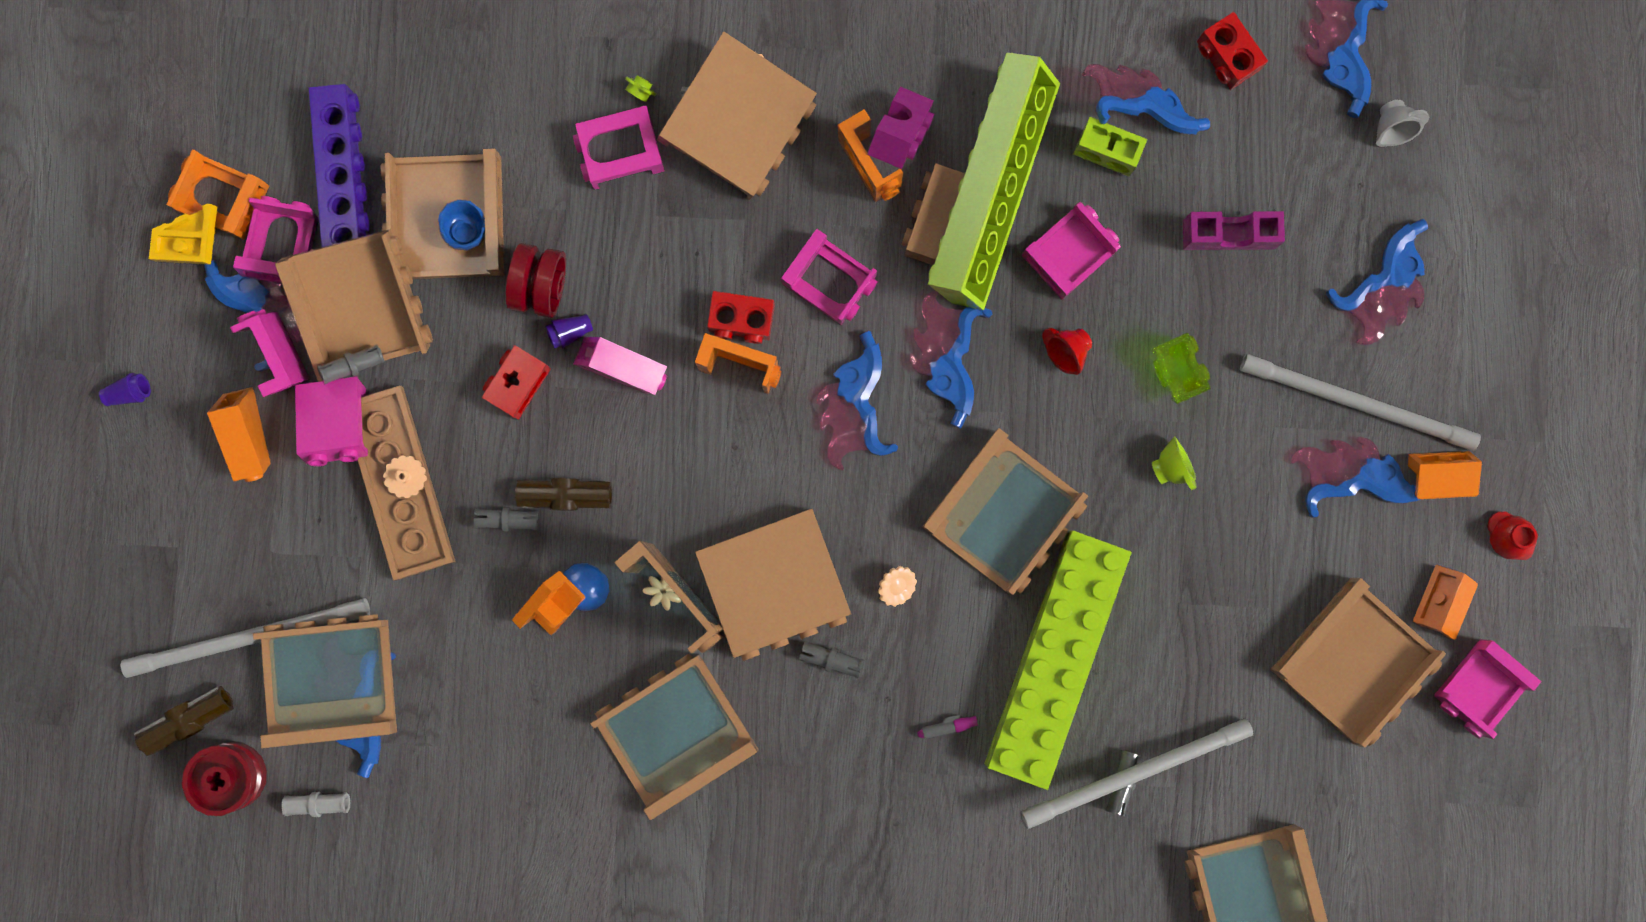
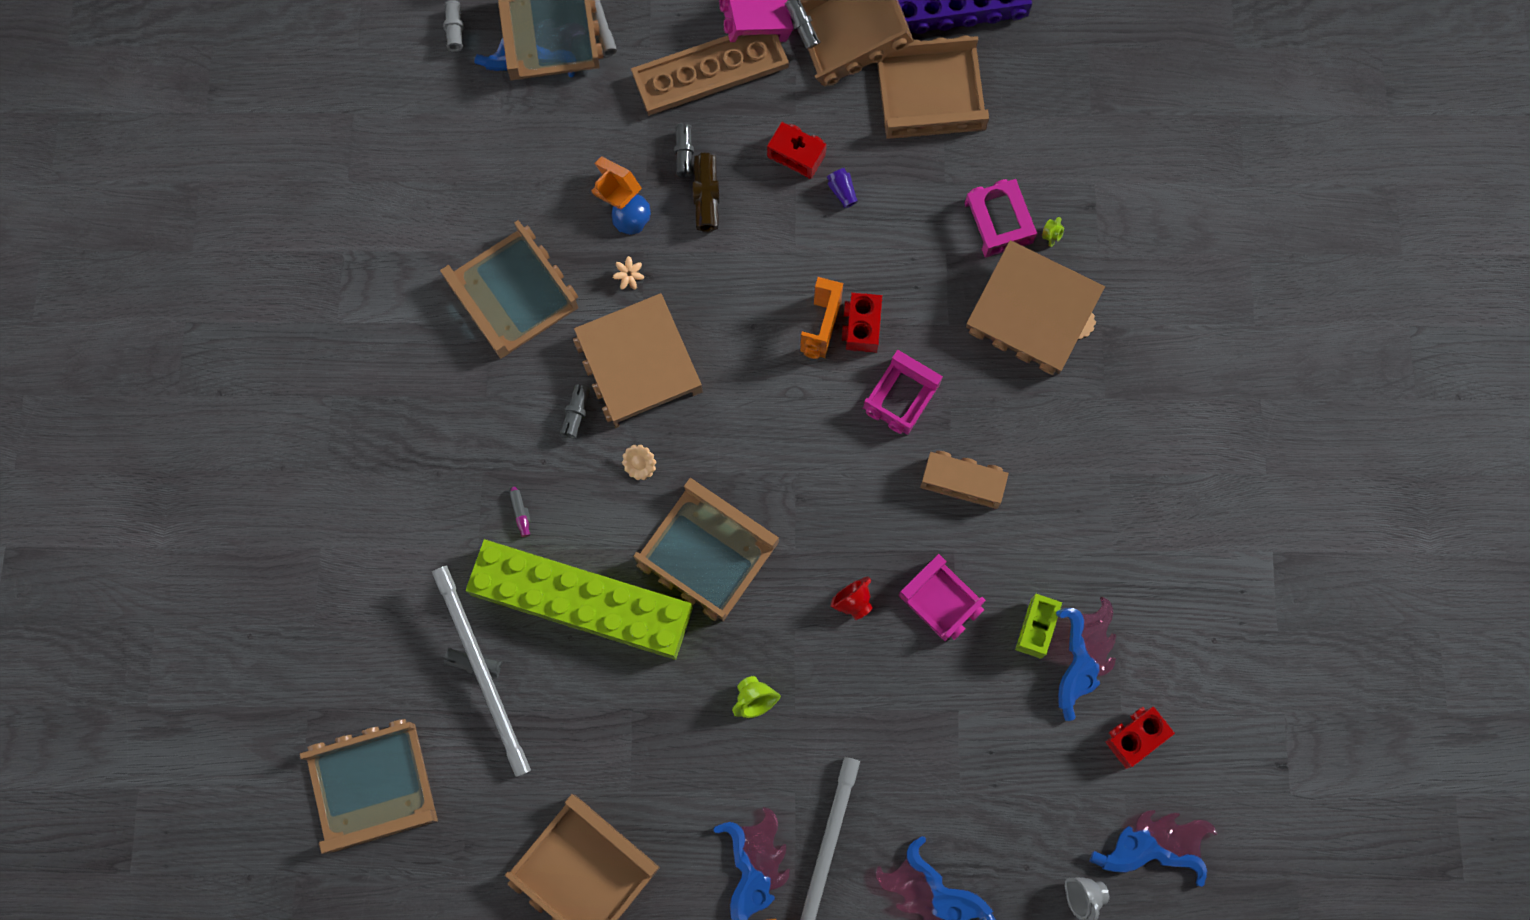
camera: 90 degrees right, 10 degrees down
light nougat piece [383,455,427,498] -> none
blue hair [438,200,485,251] -> none
dark red wheel [506,243,566,318] -> none
slope [573,336,667,395] -> none
medium nougat panel [614,541,723,654] -> none
piece [817,331,898,470] -> none
orange panel [838,109,903,202] -> none
magenta arch [867,86,935,169] -> none
piece [910,290,992,429] -> none
lime brick [928,52,1060,310] -> none
clear neon green cylinder [1152,333,1211,404] -> none
magenta arch [1183,211,1285,250] -> none

